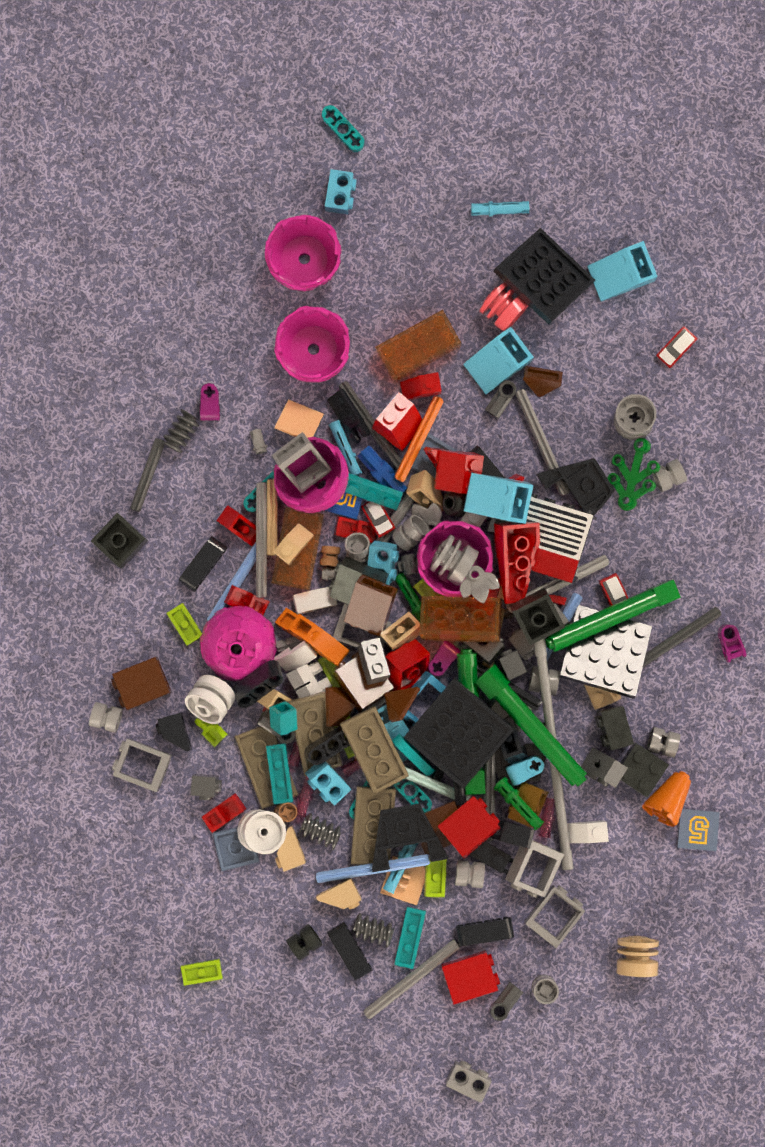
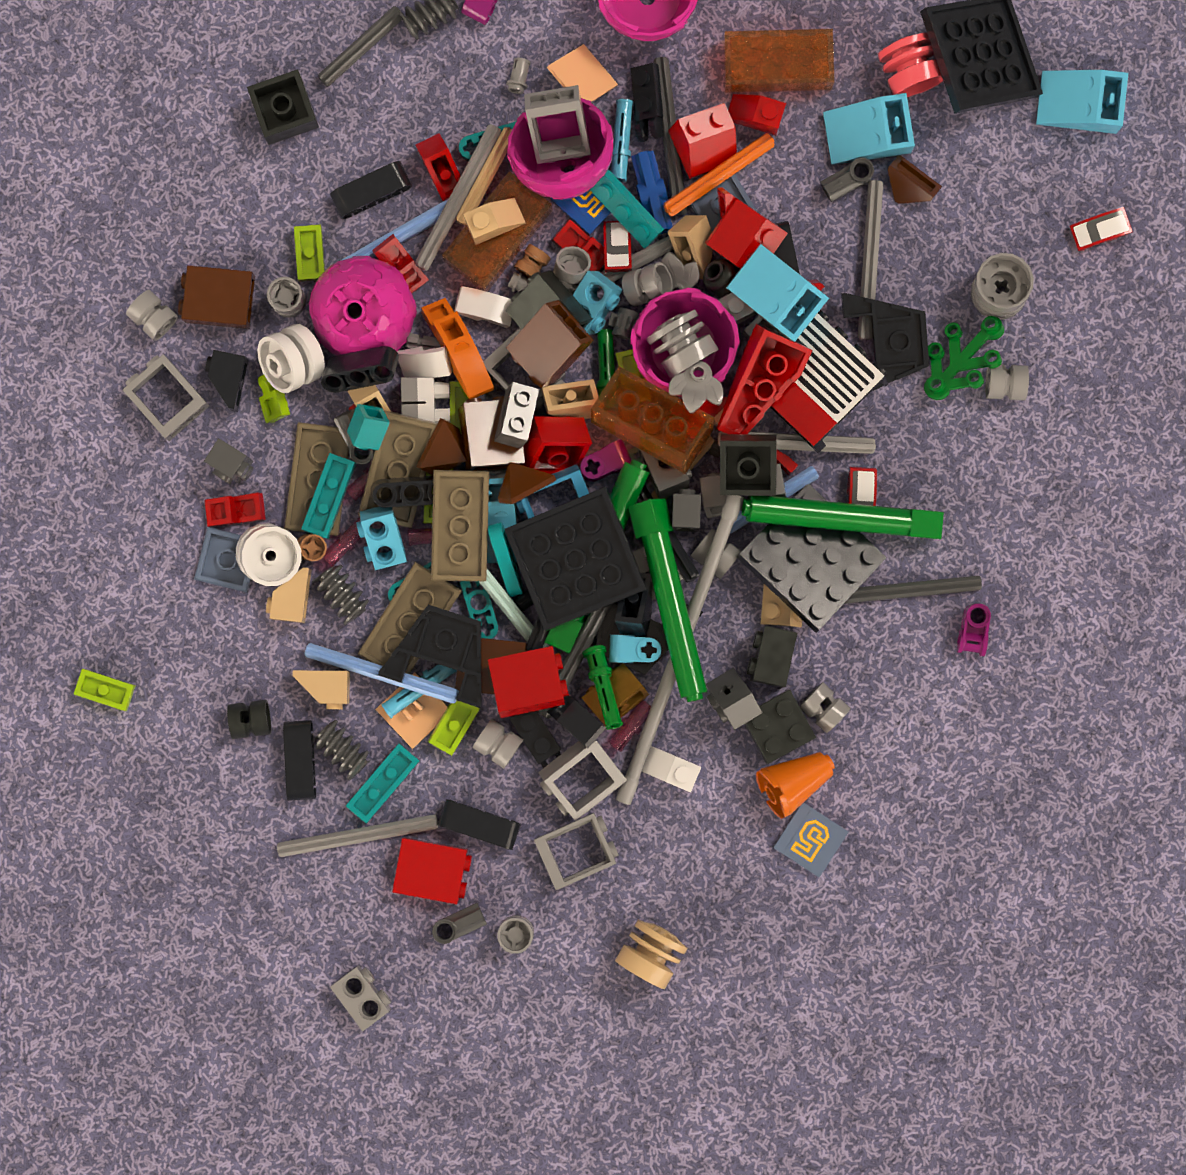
camera: 30 degrees right, 0 degrees up
none -> light grey wheel [267,277,306,318]

